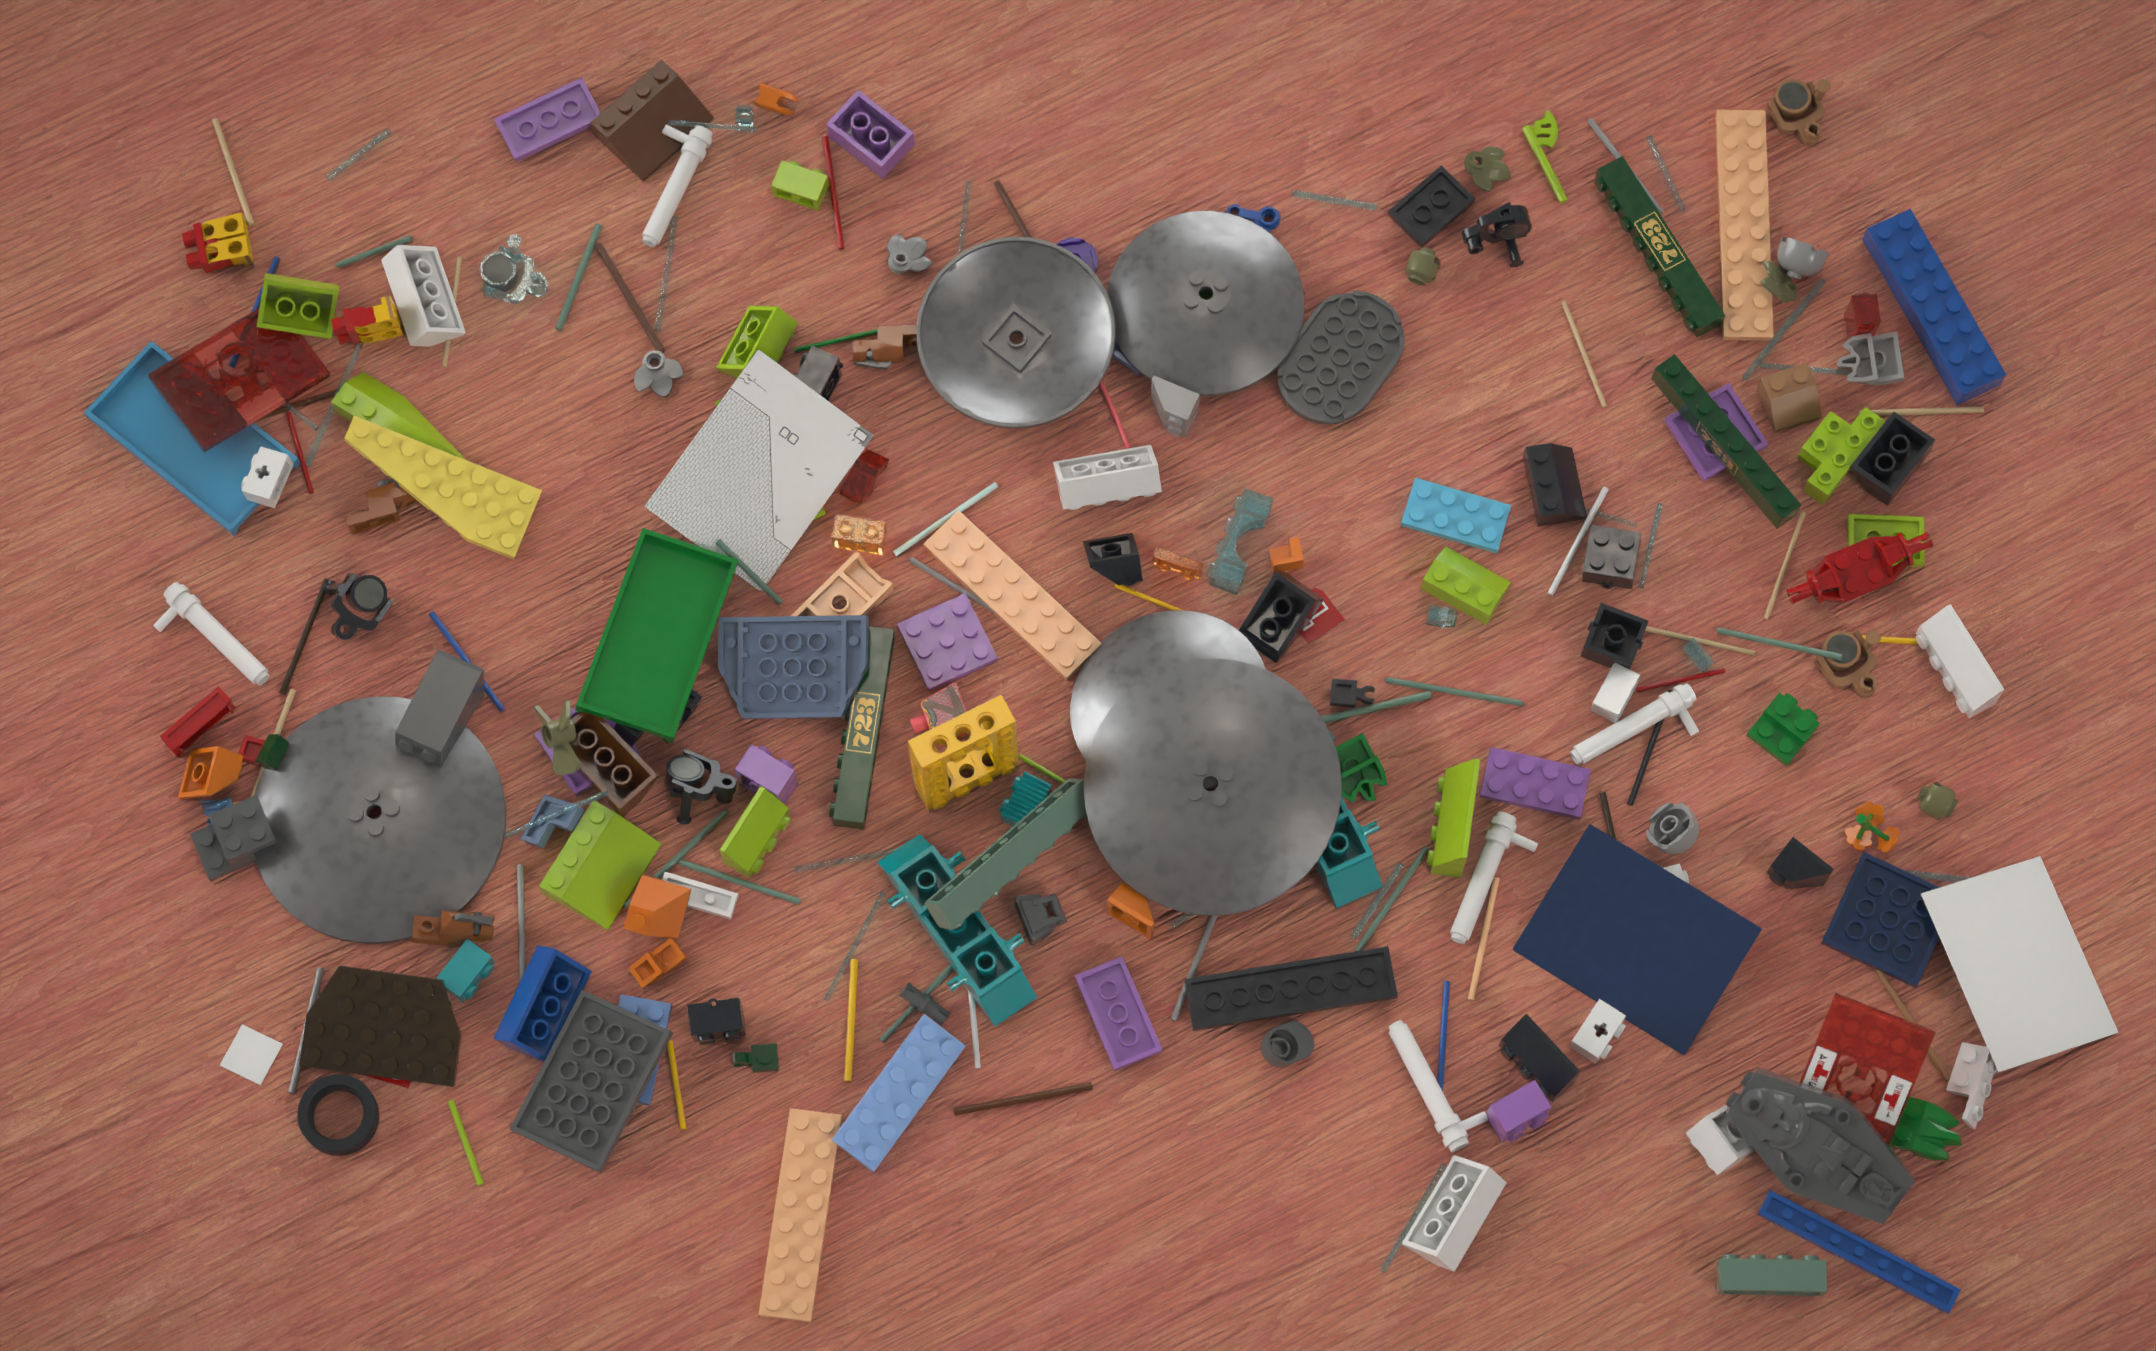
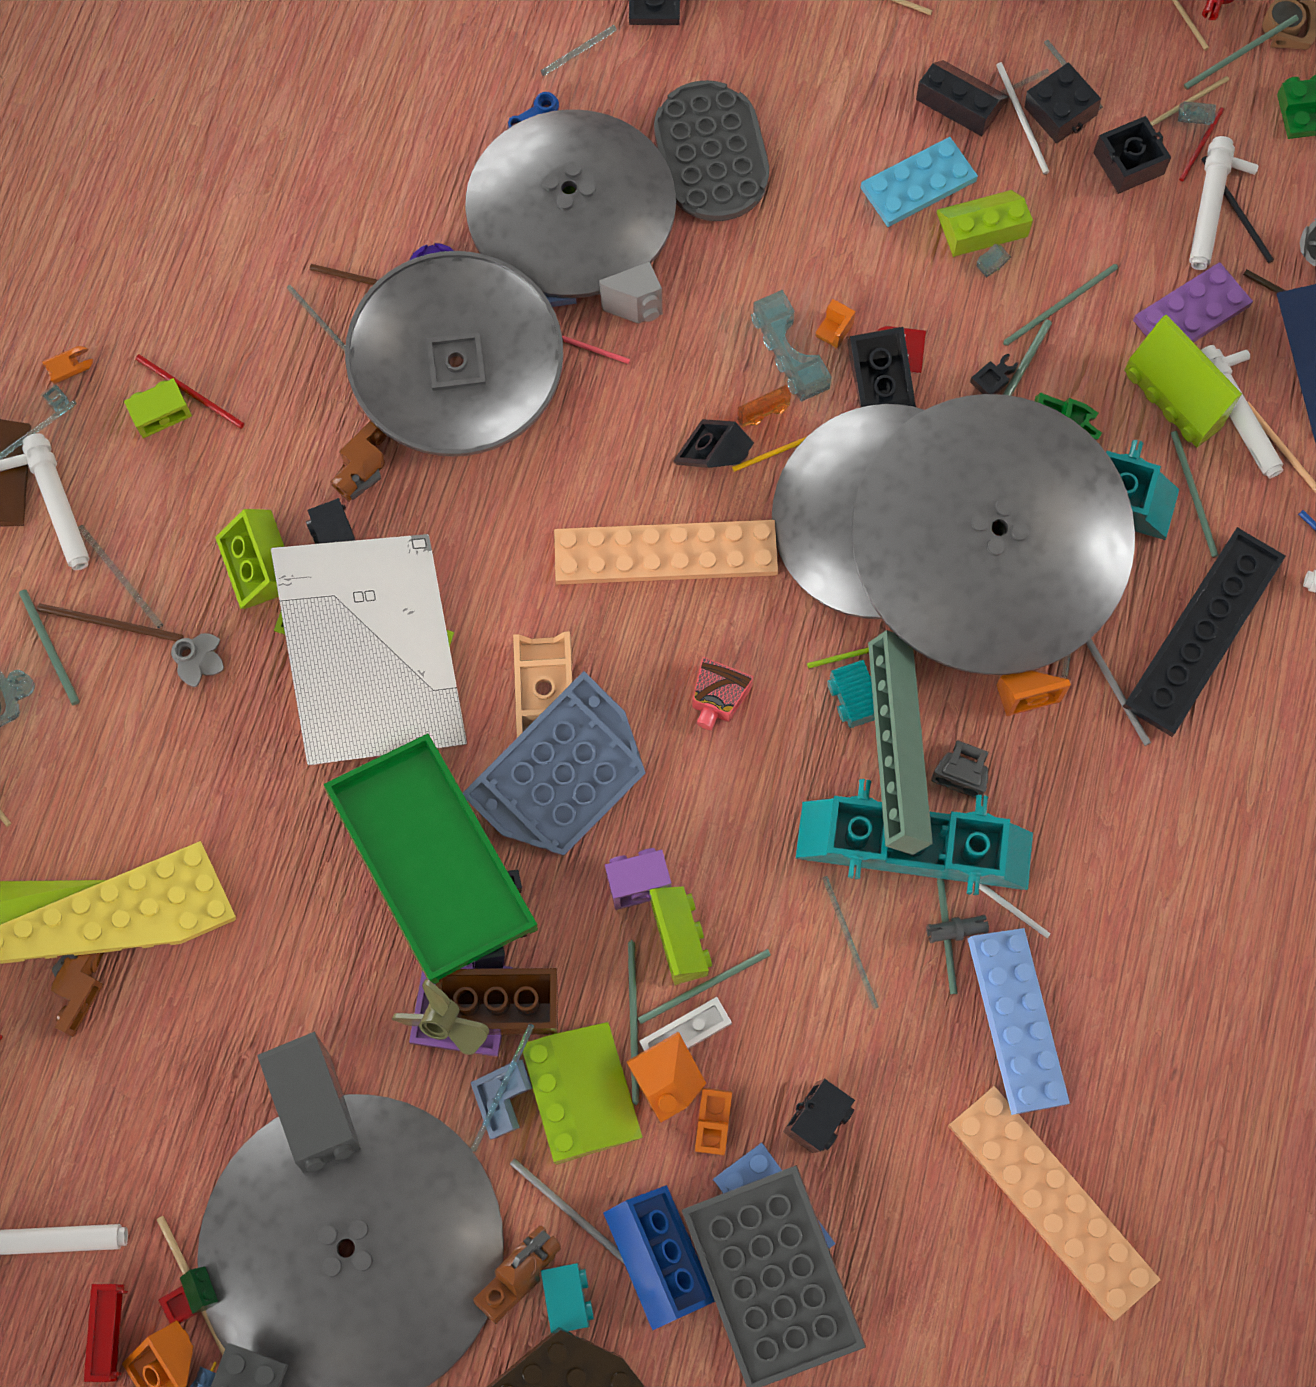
camera: 45 degrees left, 0 degrees up
dark brown axle [279,579,330,695] -> none
black piece [324,573,394,640] -> none
blue axle [429,611,505,712] -> none
black piece [664,749,737,825] -> none
yellow axle [667,1040,687,1130] -> none
sand green axle [716,539,783,605] -> none
dark green plate [733,1043,779,1073] -> none
green axle [794,329,878,353] -> none
clear light blue axle [795,848,898,873] -> none
medium lavender brick [826,90,915,179] -> none
brick [829,626,895,830] -> none
clear yellow brick [832,514,887,555] -> none
clear red slope [839,449,889,504] -> none
yellow axle [844,959,858,1082] -> none
light grey plate [887,234,932,275] -> none
light aqua axle [893,482,998,556] -> none
medium lavender plate [897,593,998,692] -> none
yellow brick [908,695,1018,810] -> none
light grey axle [909,557,995,614] -> none
reddish brown axle [953,1082,1093,1116] -> none
white slope [1053,445,1162,510] -> none
medium lavender plate [1075,956,1163,1072] -> none
dark grey cap [1261,1021,1314,1067] -> none
clear light blue axle [1351,862,1404,939] -> none
olive head [1405,247,1441,286] -> none
white piece [1591,663,1640,723] -> none

